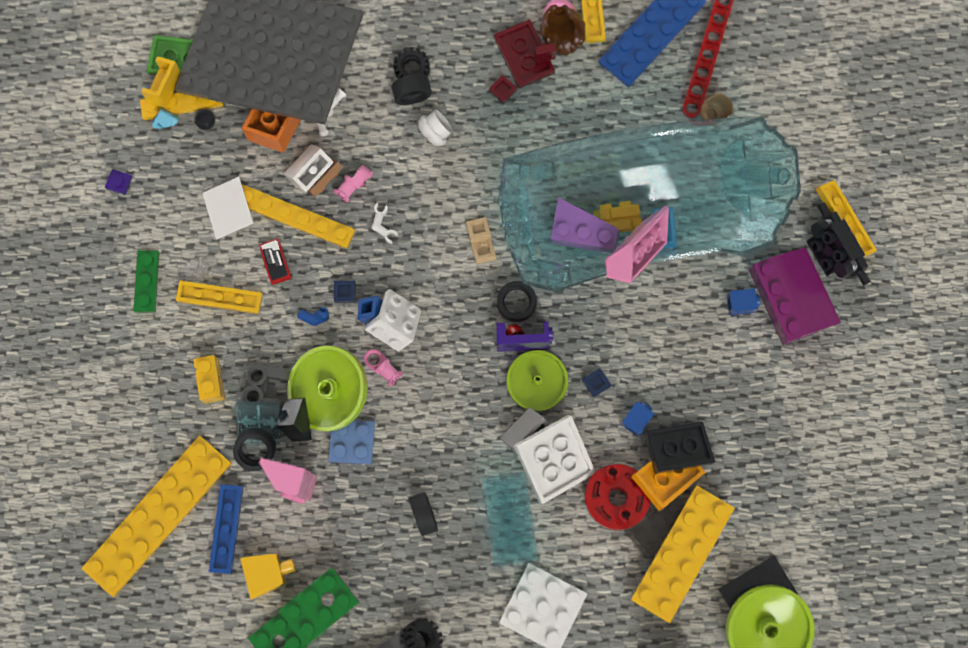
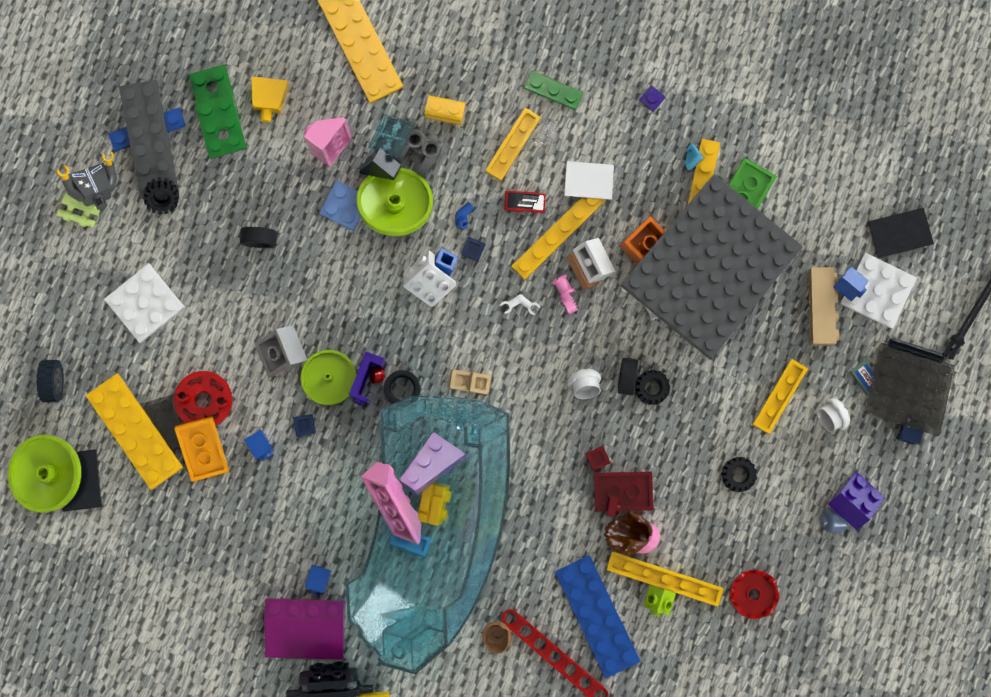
camera: 110 degrees right, 5 degrees up
yellow panel [141,56,181,108] -> none
black plate [195,110,215,130] -> none
blue plate [209,484,244,574] -> none
black tyre [233,427,276,471] -> none
bright pink connector [364,349,403,387] -> none
clear light blue brick [482,472,538,567] -> none
white plate [513,415,595,504] -> none
black tile [643,422,715,474] -> none

